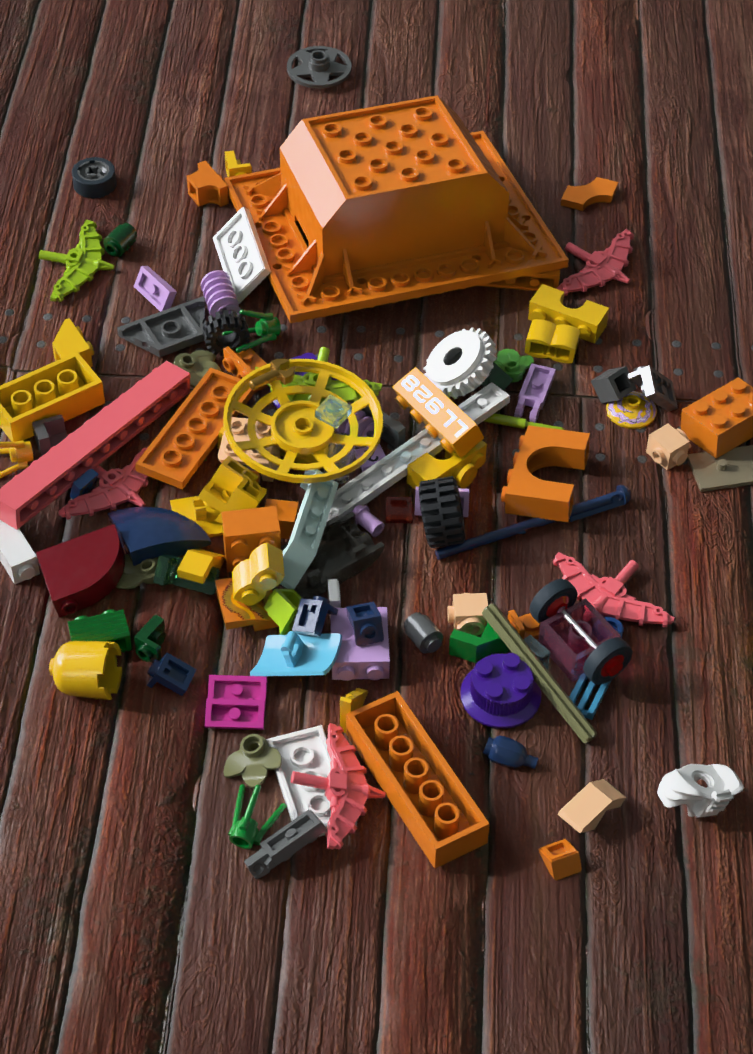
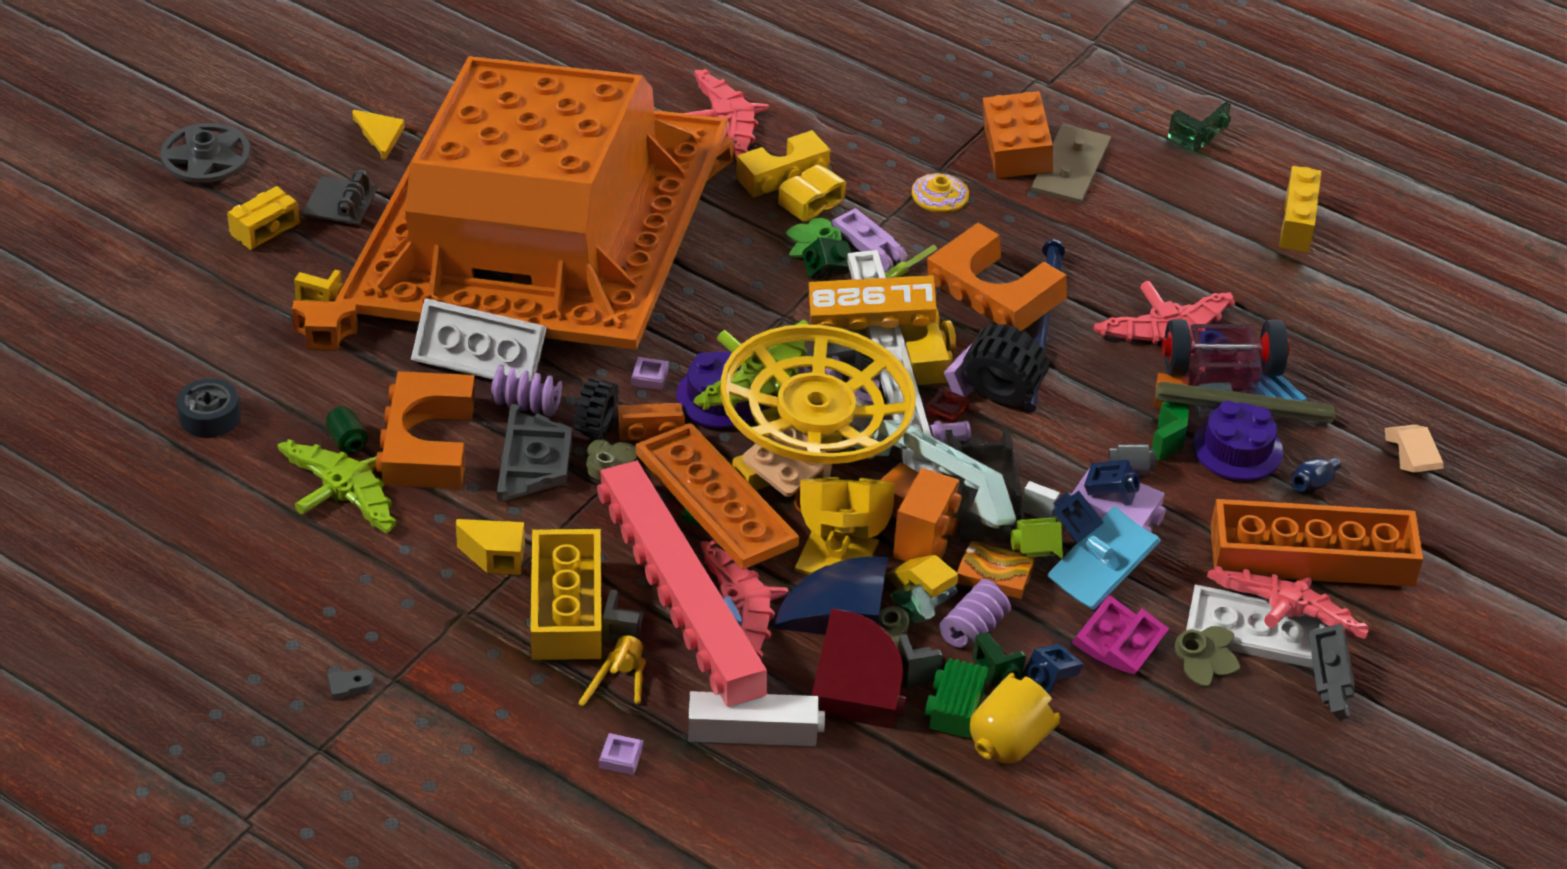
camera: 60 degrees left, 5 degrees down
lavender hinge [134,266,177,312] -> none
green plant [222,310,281,353] -> none
green plant [228,784,286,849] -> none
yellow brick [232,543,285,606] -> none
pearl gold bar [249,359,295,390] -> none
clear light blue plate [315,394,352,429] -> none
yellow tile [340,688,368,733] -> none
white gear [423,328,497,399] -> none
light nougat brick [447,593,488,636] -> none
orange slope [538,839,582,880] -> none
orange tile [561,177,618,211] -> none
dark grey brick [591,366,637,403] -> none
flat silver bracket [628,366,678,412] -> none
light nougat brick [646,423,691,471] -> none
white piece [658,764,744,817] -> none
none -> yellow brick [227,186,300,250]
none -> orange arch [376,371,476,489]
none -> lavender tile [631,357,669,390]
none -> dark grey panel [898,635,943,688]
none -> lavender piece [940,579,1011,649]

